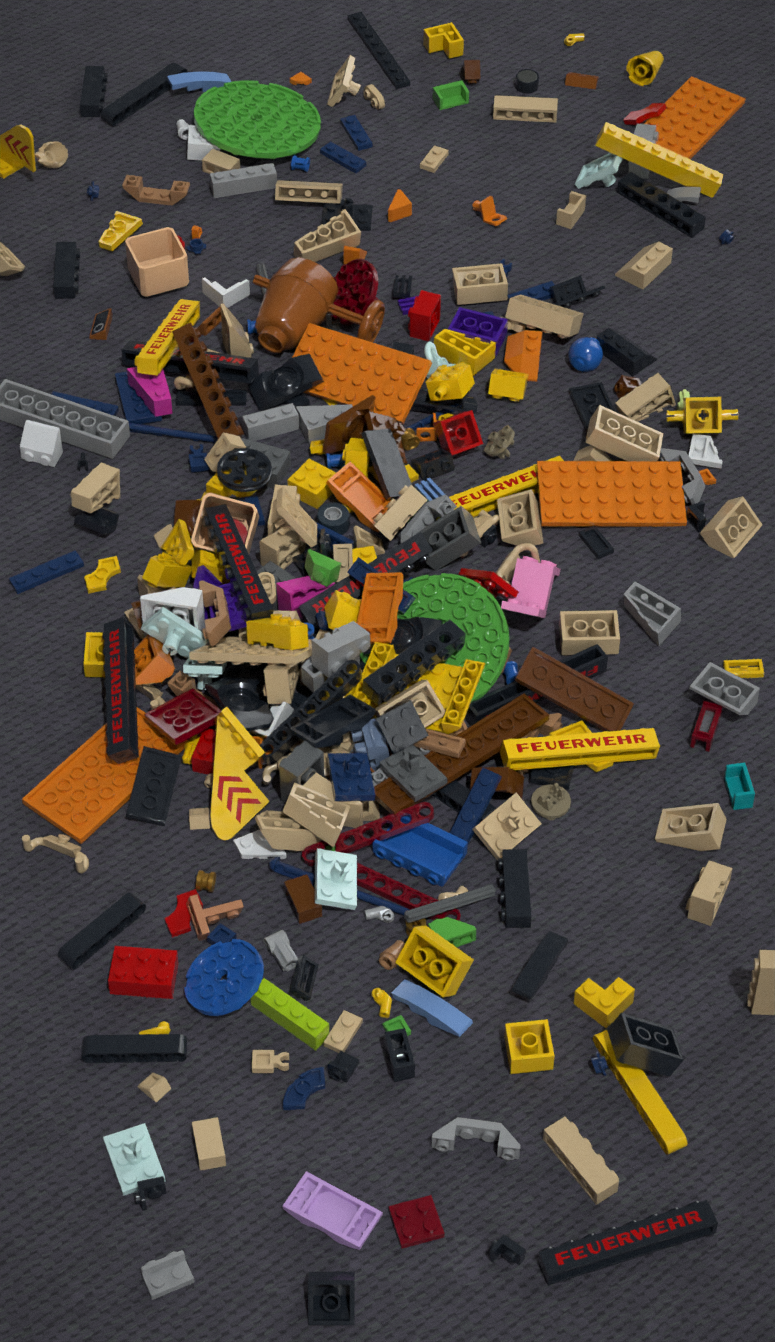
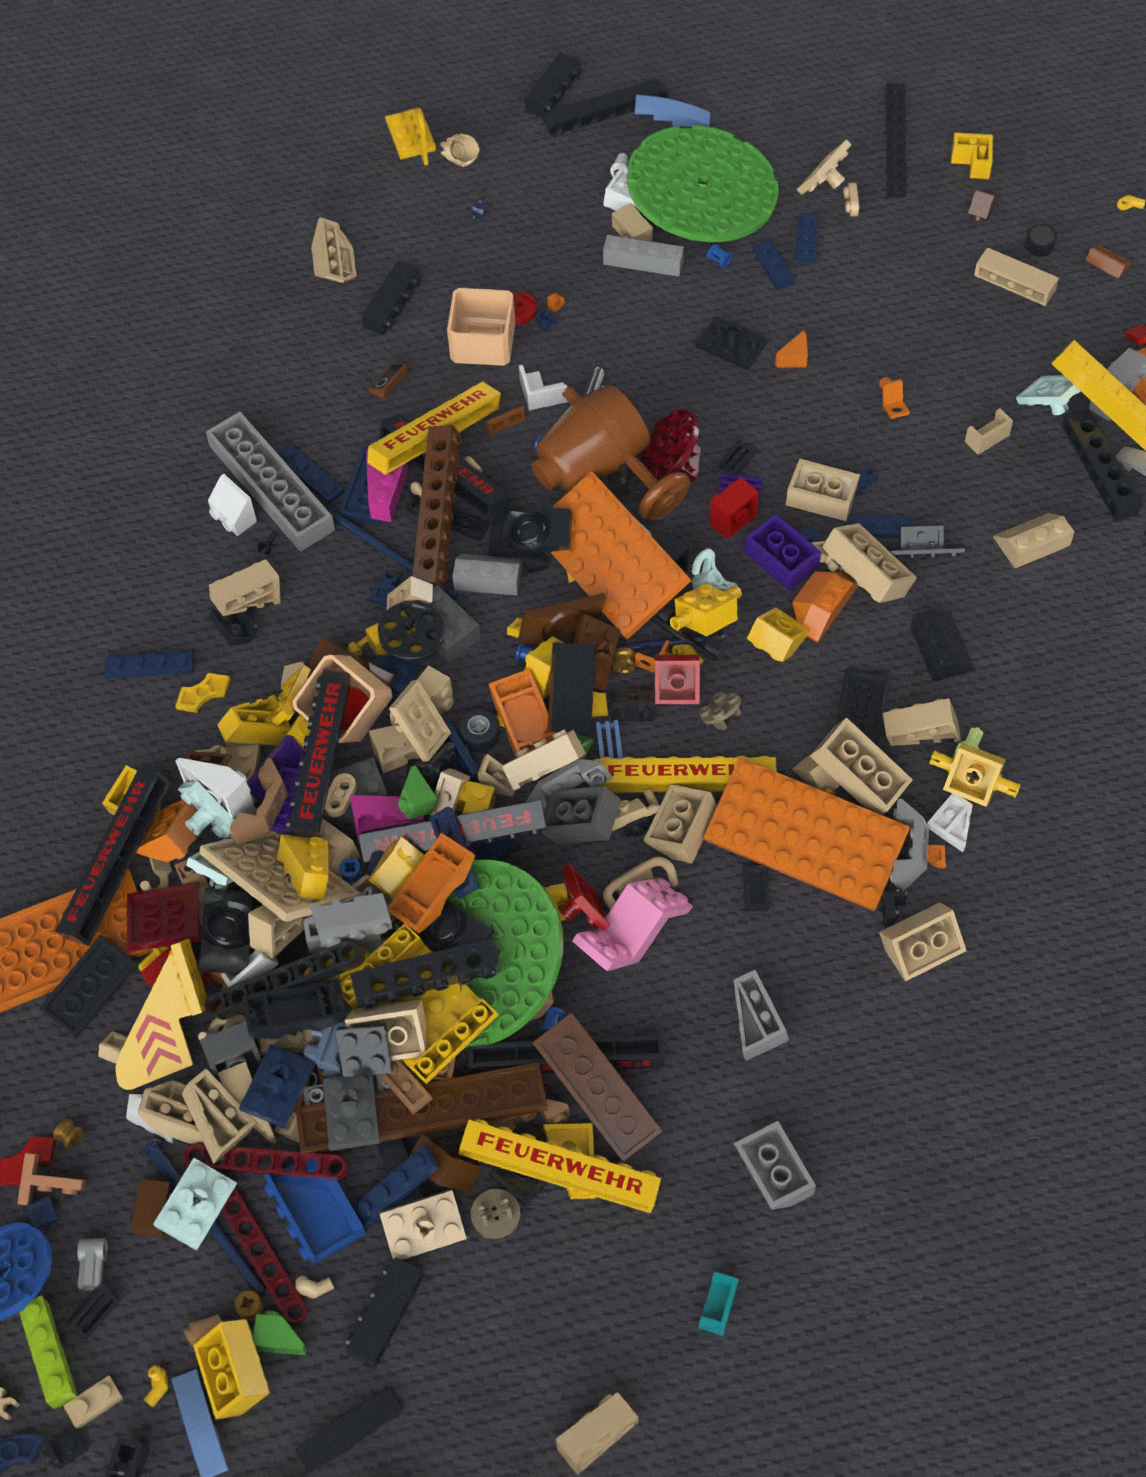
camera: 30 degrees right, 10 degrees up
yellow wing [99,211,143,251] -> none
medium nougat slope [122,175,190,206] -> none
tan slope [220,303,254,358] -> none
tan brick [275,180,343,203] -> none
yellow brick [287,459,336,509] -> none
orange tile [290,72,312,85] -> none
tan wedge [294,209,361,262] -> none
light grey wedge [296,404,353,444] -> none
orange slope [344,246,367,264] -> none
light grey arm [364,906,394,923] -> none
bright green tile [382,1015,411,1036] -> none
dark grey axle [404,884,496,923] -> none
tan plate [420,146,449,173] -> none
bright green panel [433,80,469,110] -> none
yellow wedge [434,329,496,375] -> none
tan brick [559,610,620,655] -> none
blue brick [568,337,603,372] -> none
reddish brown bracket [614,375,641,399] -> none
tan slope [655,803,726,851] -> none
dark red window [690,701,723,752] -> none
yellow tile [723,659,764,678] -> none

